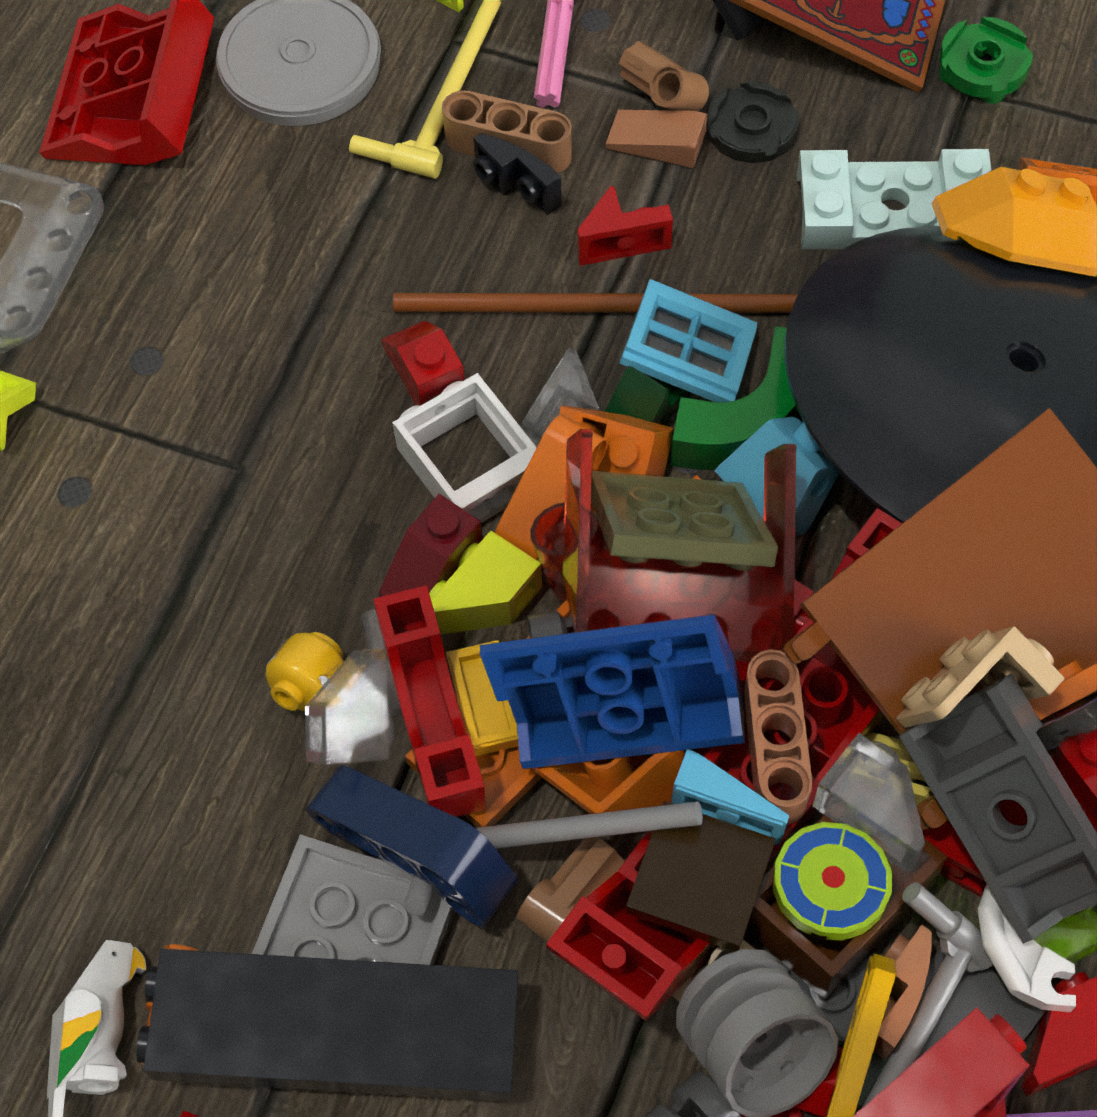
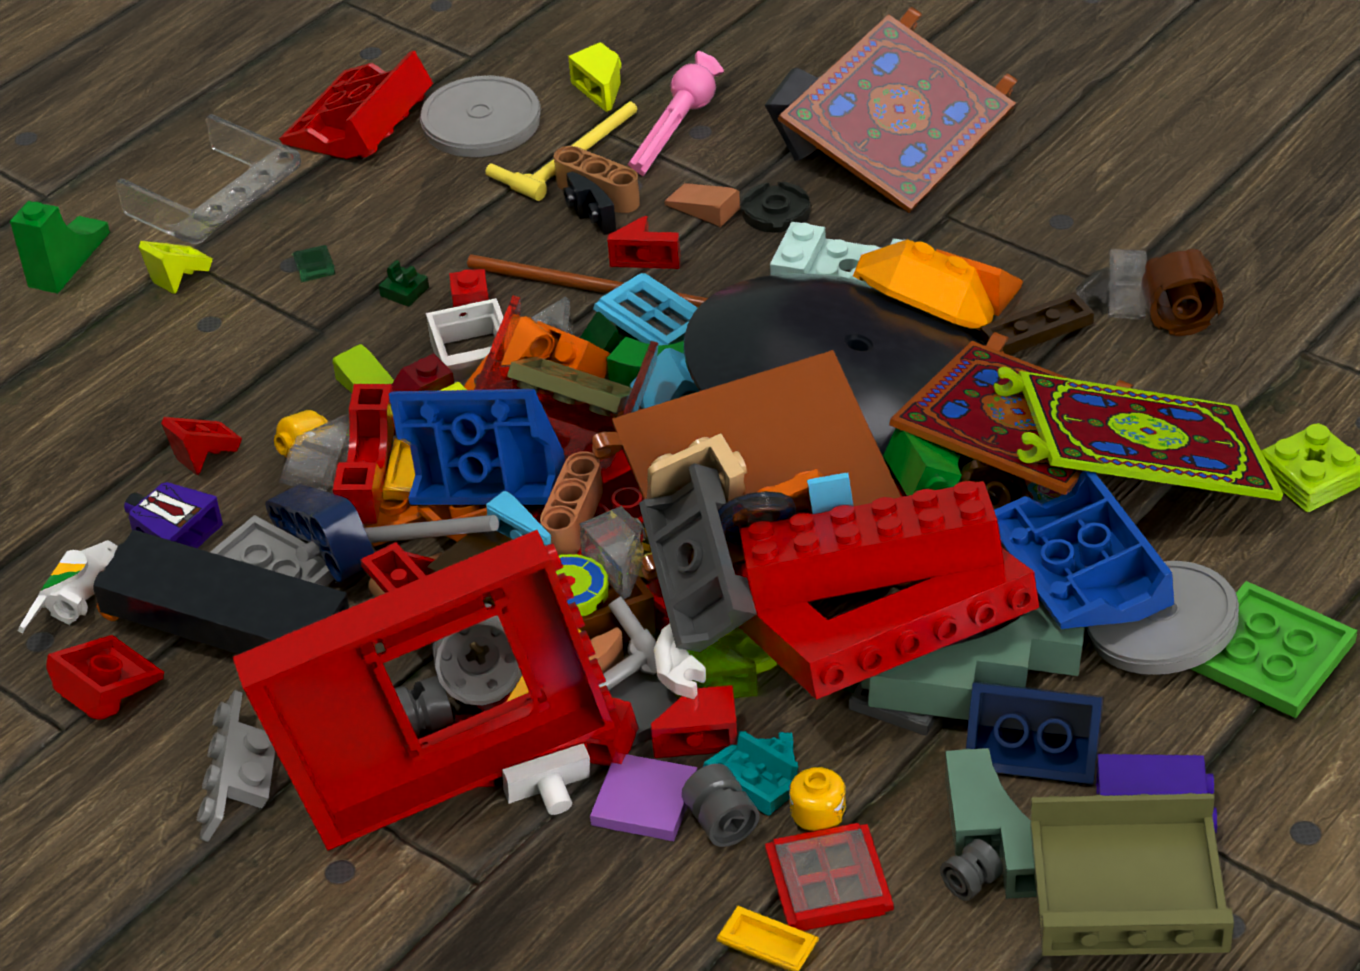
camera: 20 degrees right, 20 degrees down
medium nougat piece [618,41,709,112] -> none
green plate [939,17,1033,104] -> none
none -> dark purple torso [124,482,223,548]
none -> red slope [161,417,242,475]
none -> clear green tile [293,245,335,282]
none -> lime slope [332,344,394,393]
none -> dark green tile [379,260,429,307]

